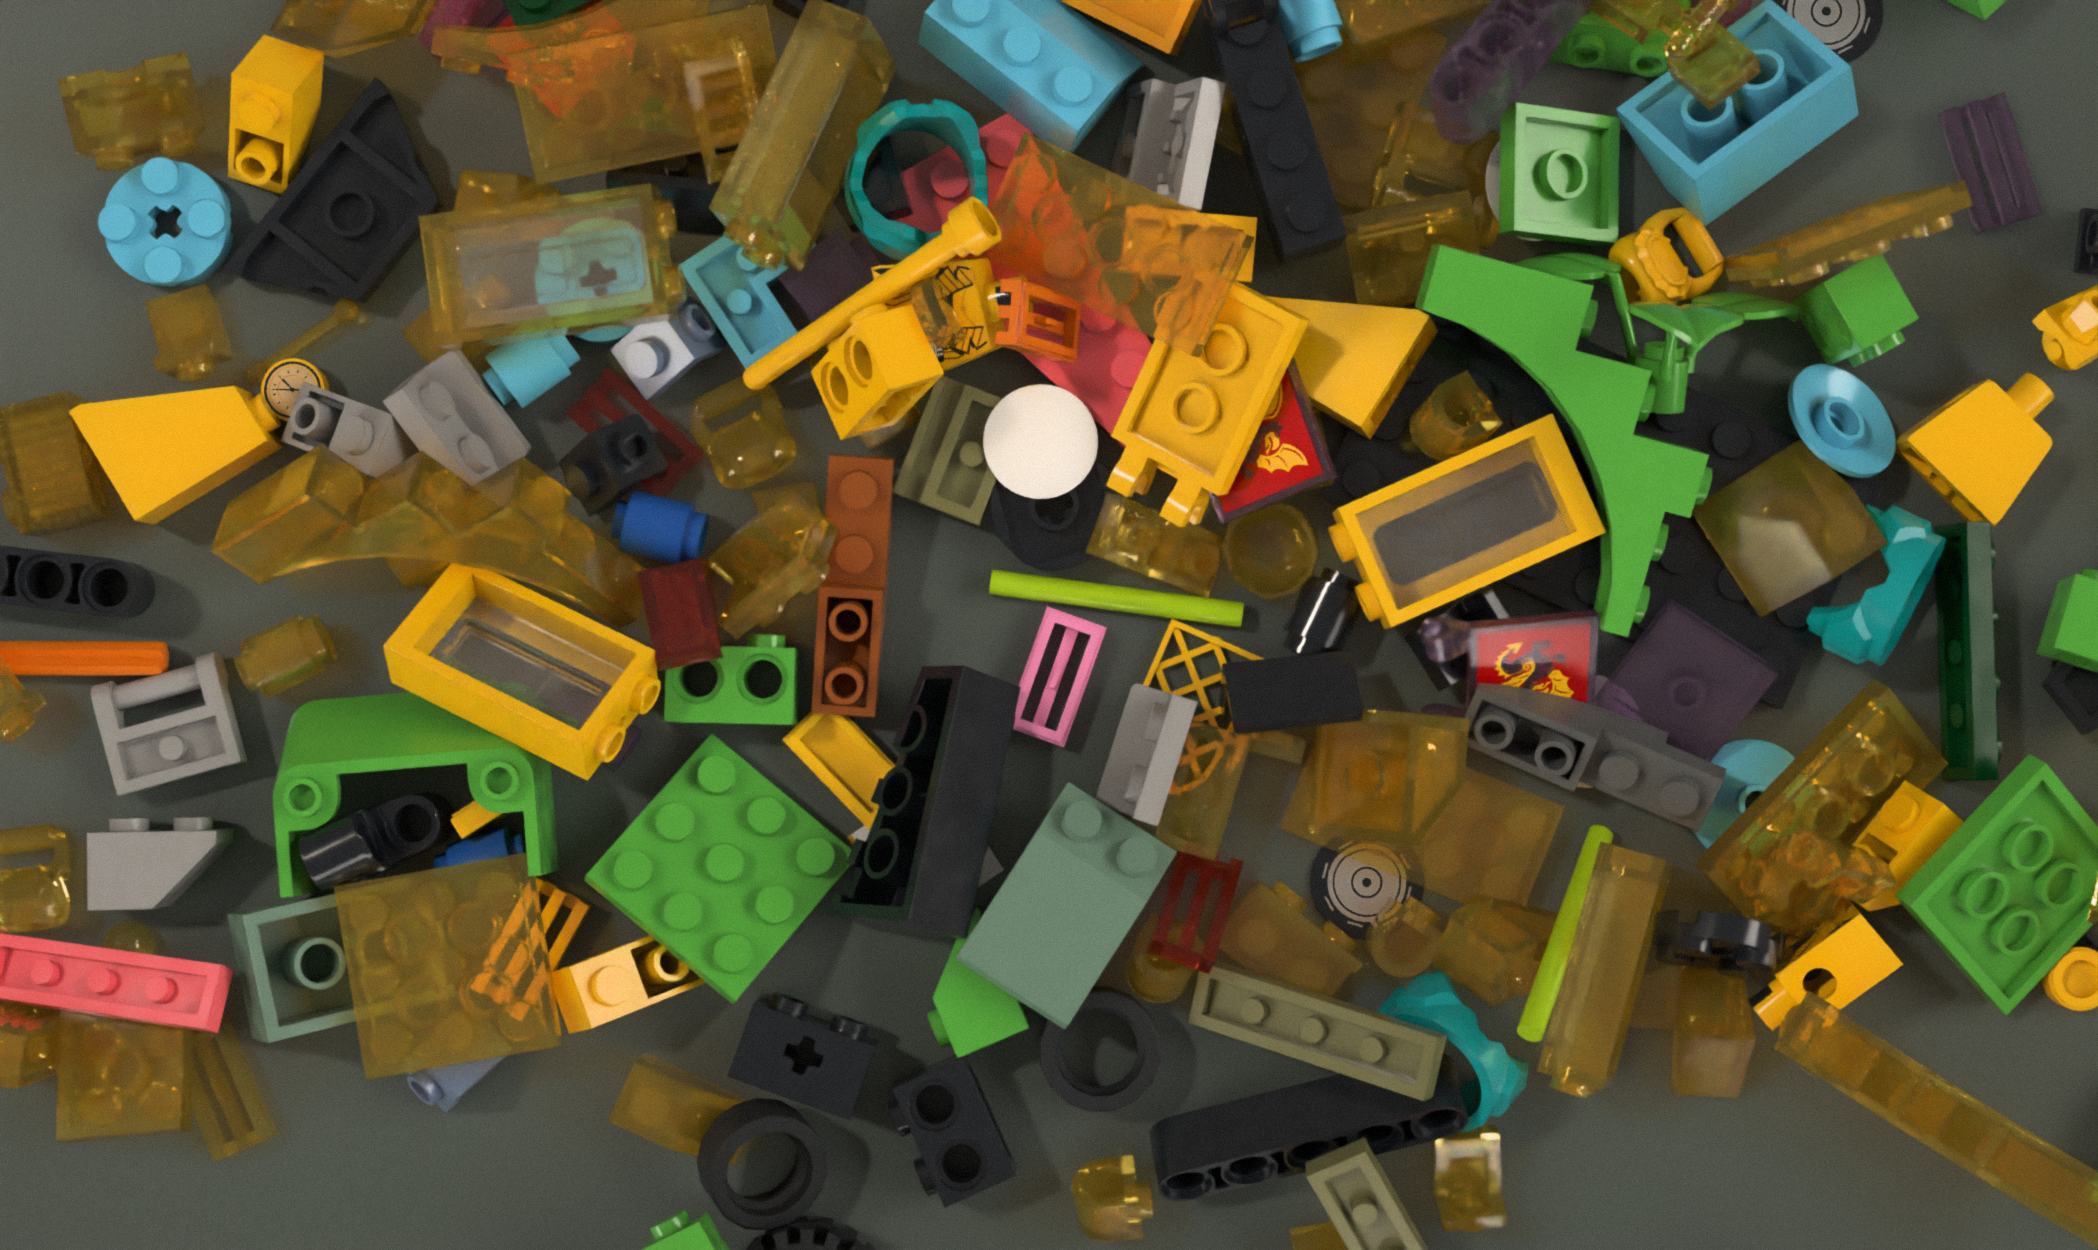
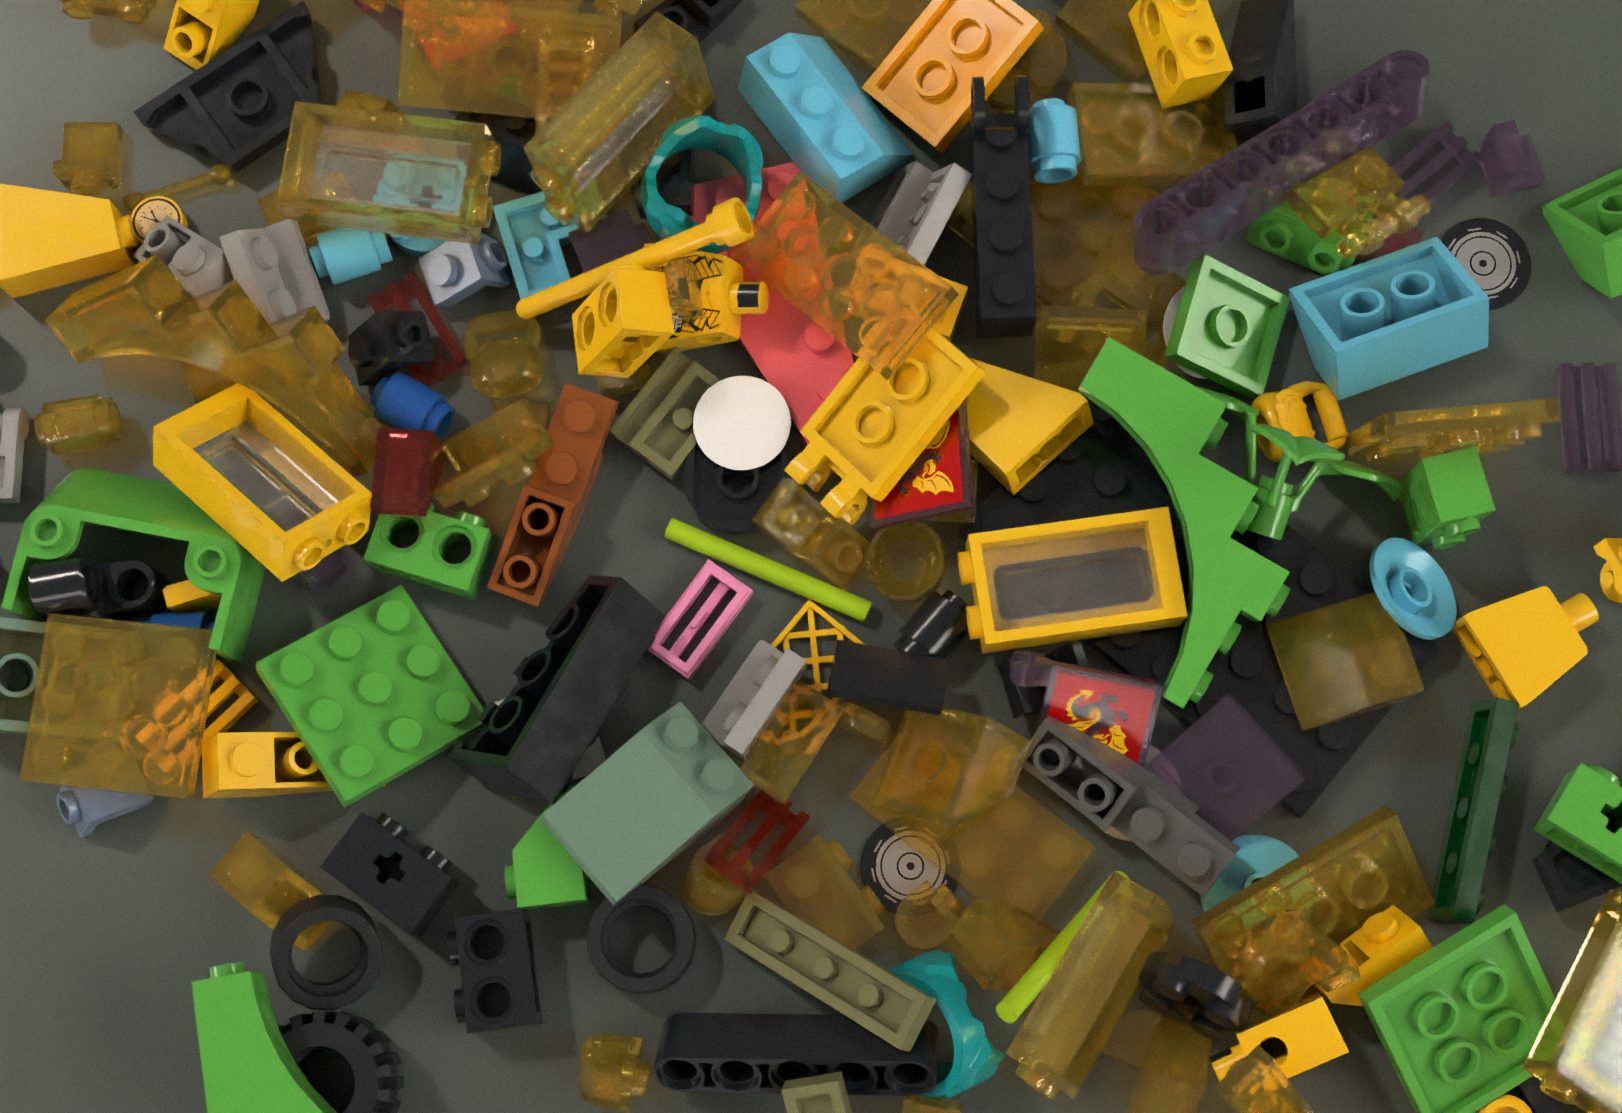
camera: 15 degrees right, 10 degrees down
medium azure plate [98,157,234,287] -> none
yellow tile [782,712,896,830] -> none
orange tile [995,279,1082,363] -> none
clear yellow plate [1410,371,1503,461] -> none
clear yellow tile [1666,22,1761,110] -> none
teal piece [1806,504,1946,666] -> none

